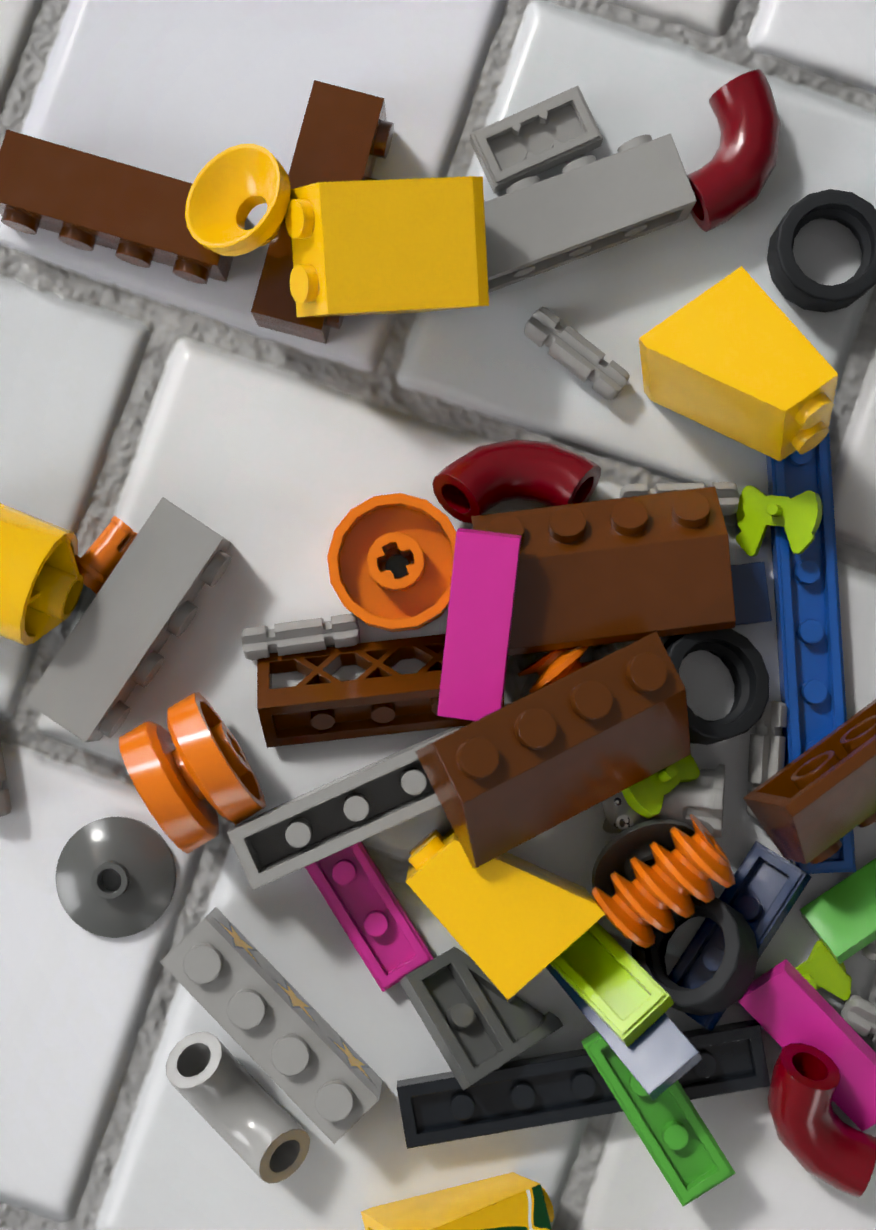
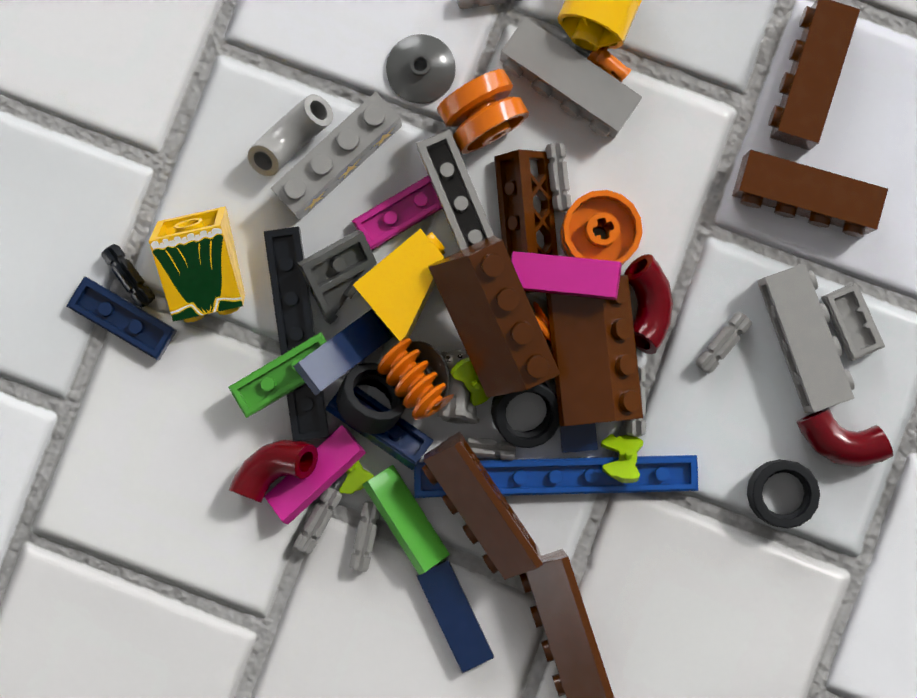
camera: 90 degrees right, 0 degrees up
yellow piece [185,144,291,256] -> none
yellow slope [285,176,489,318] -> none
lime tile [550,922,674,1047] -> none
yellow slope [639,266,839,461] -> none

